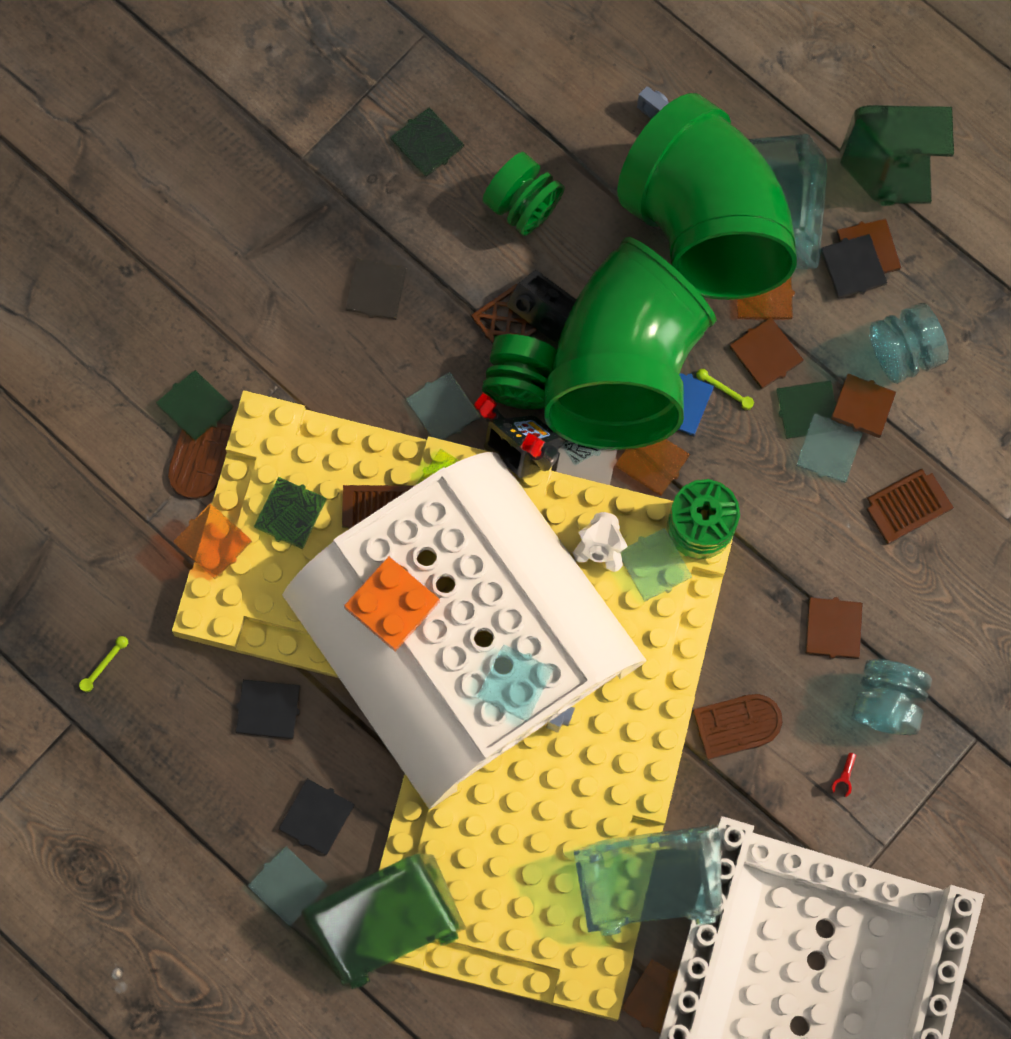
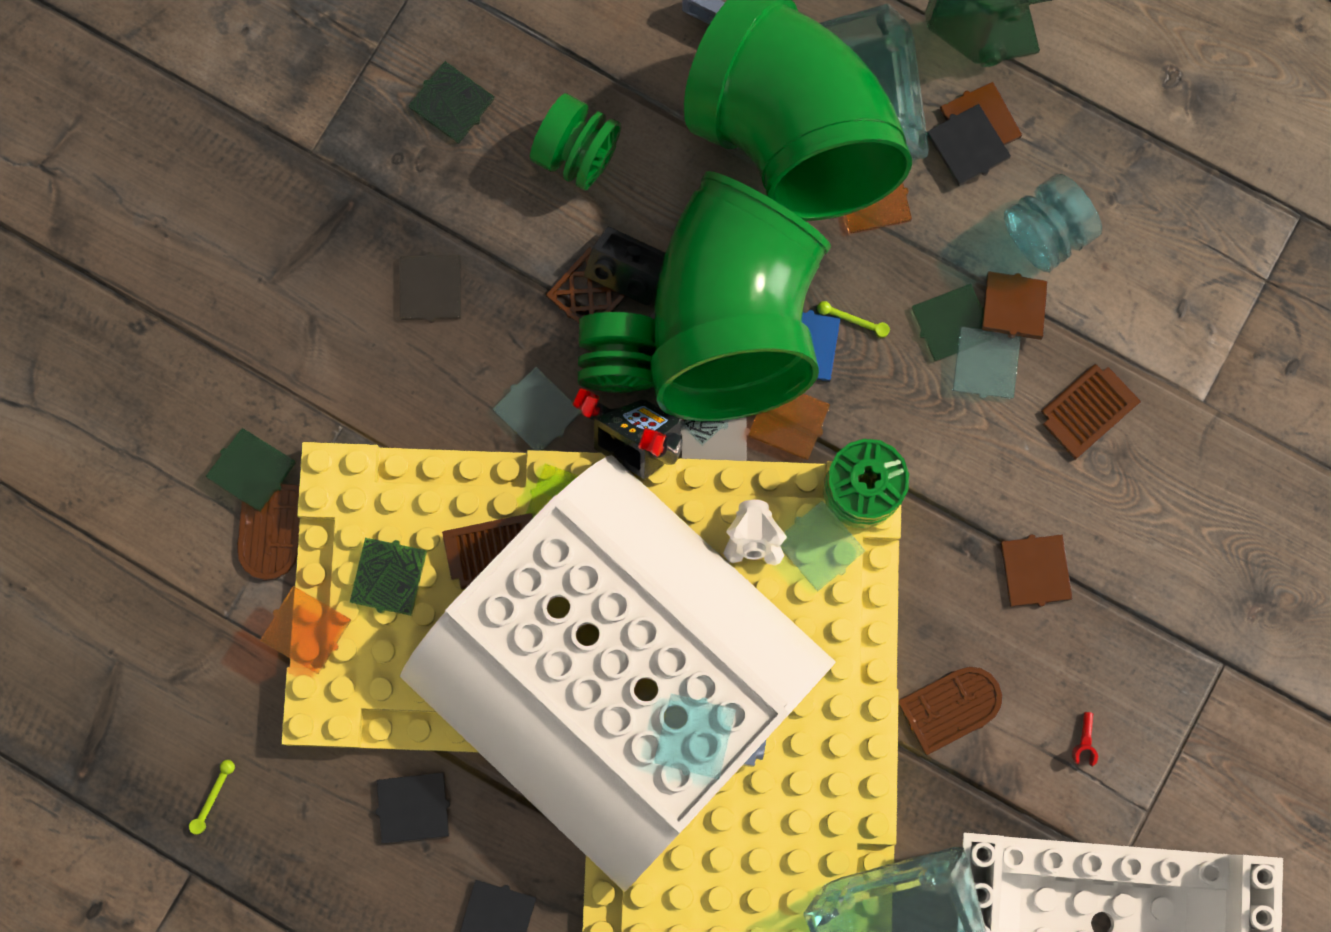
camera: 10 degrees left, 5 degrees up
orange plate [344,556,440,652] -> none
reddish brown piece [729,318,804,389] -> none
clear light blue wheel [851,659,932,736] -> none

